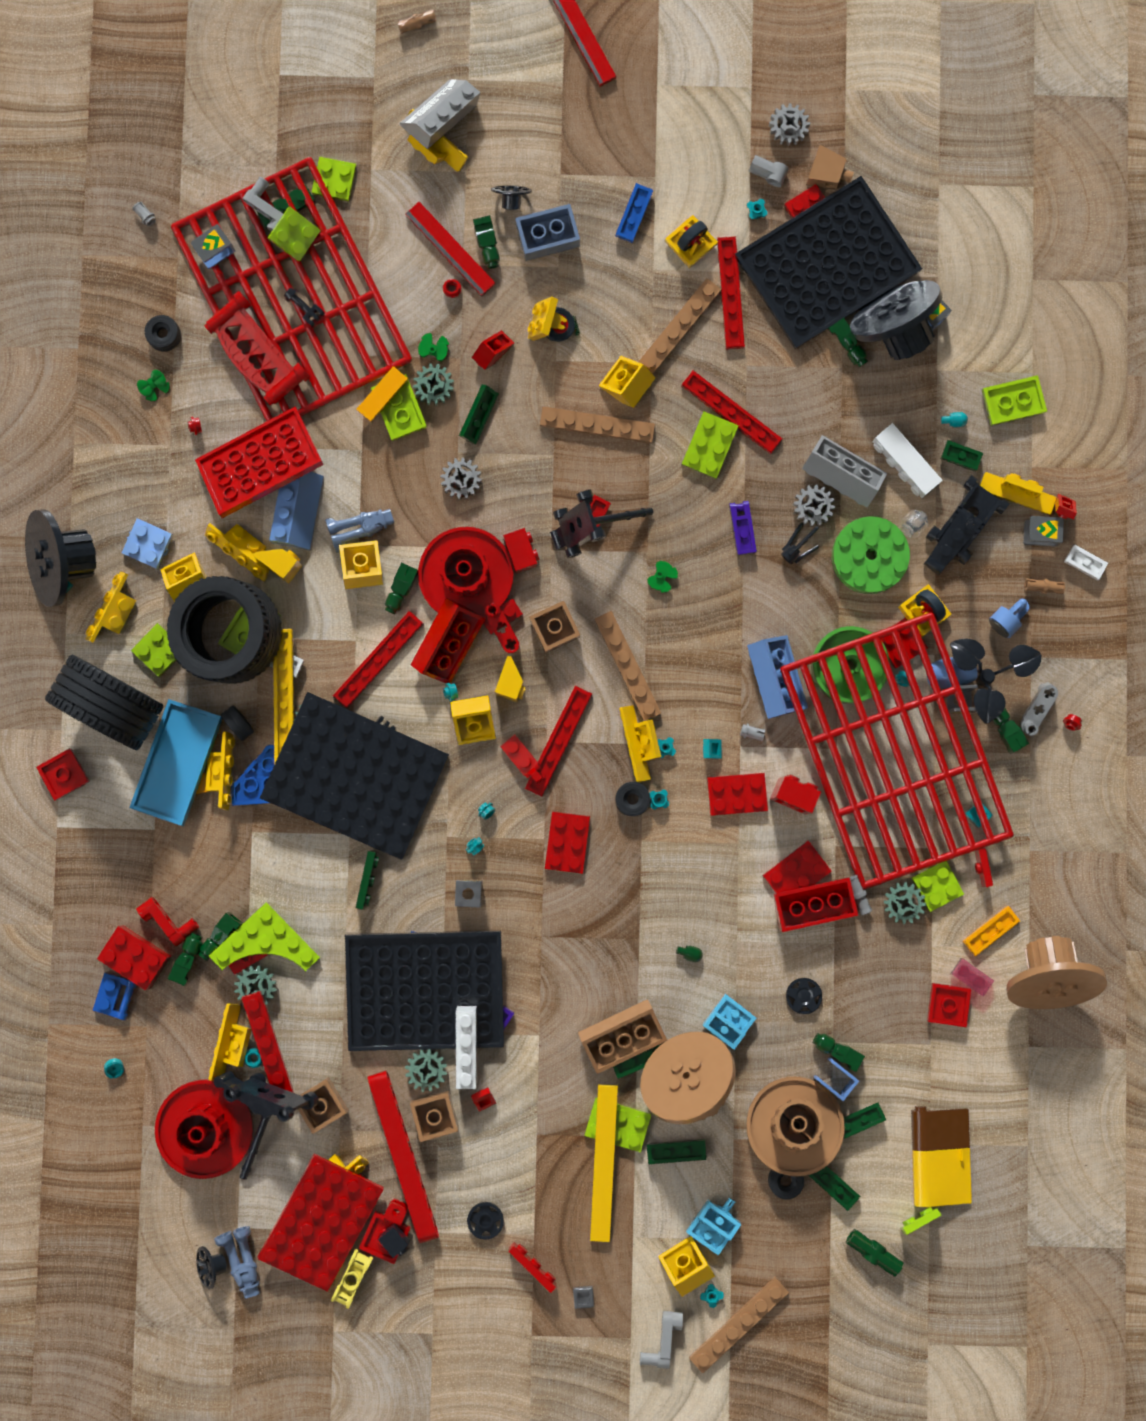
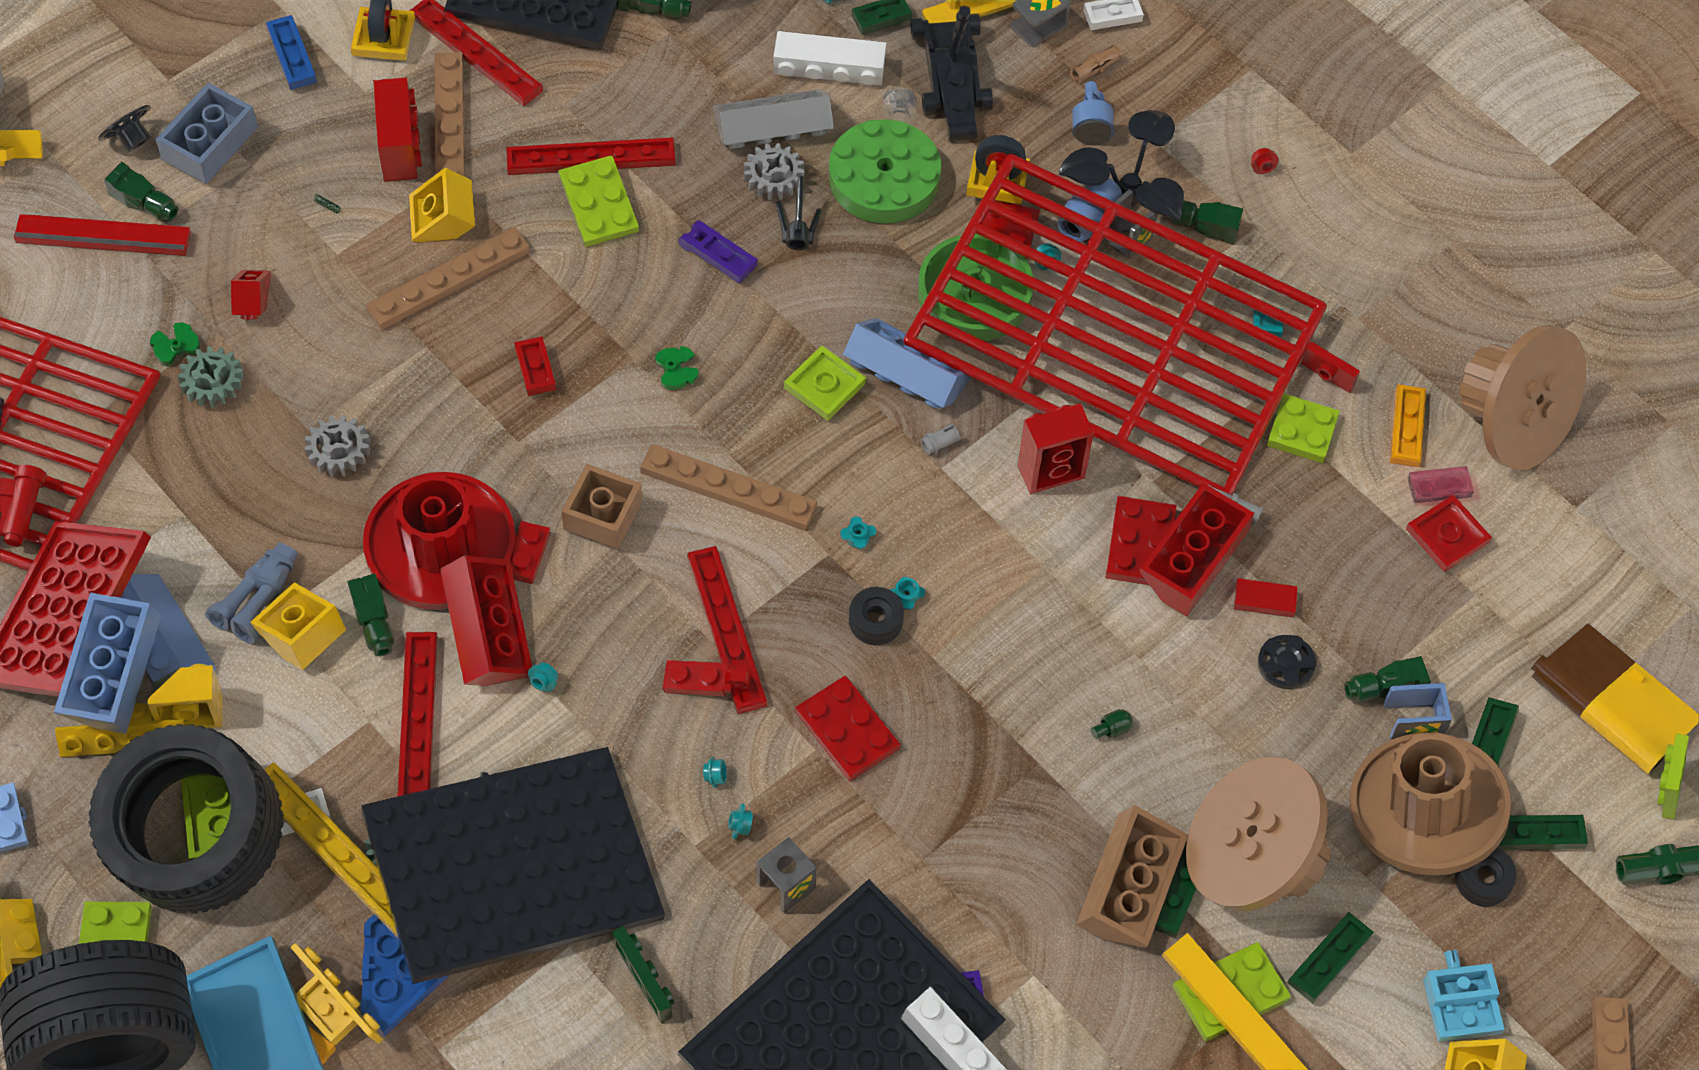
camera: 40 degrees left, 25 degrees down
yellow slope [160,552,207,602] -> none
black tyre [221,705,254,741] -> none
light orange tile [356,366,408,422] -> none
lime plate [371,374,427,441] -> none
red plate [443,279,462,298] -> none
yellow slope [450,695,496,745] -> none
dark green plate [459,384,499,445] -> none
red beam [485,603,519,654] -> none
yellow slope [495,656,526,702] -> none
red brick [503,528,540,574] -> none
yellow plate [527,297,575,342] -> none
black piece [550,489,654,558] -> none
yellow bracket [619,705,661,782] -> none
medium azure plate [702,994,757,1049] -> none
teal plate [703,739,722,759] -> none
red plate [707,773,768,816] -> none
sand green gear [883,882,926,924] -> none
light grey beam [1020,682,1058,736] -> none
none -> medium blue slope [54,593,161,734]
none -> red brick [373,77,422,182]
none -> lime plate [784,345,866,421]
none -> red tile [1234,578,1298,618]

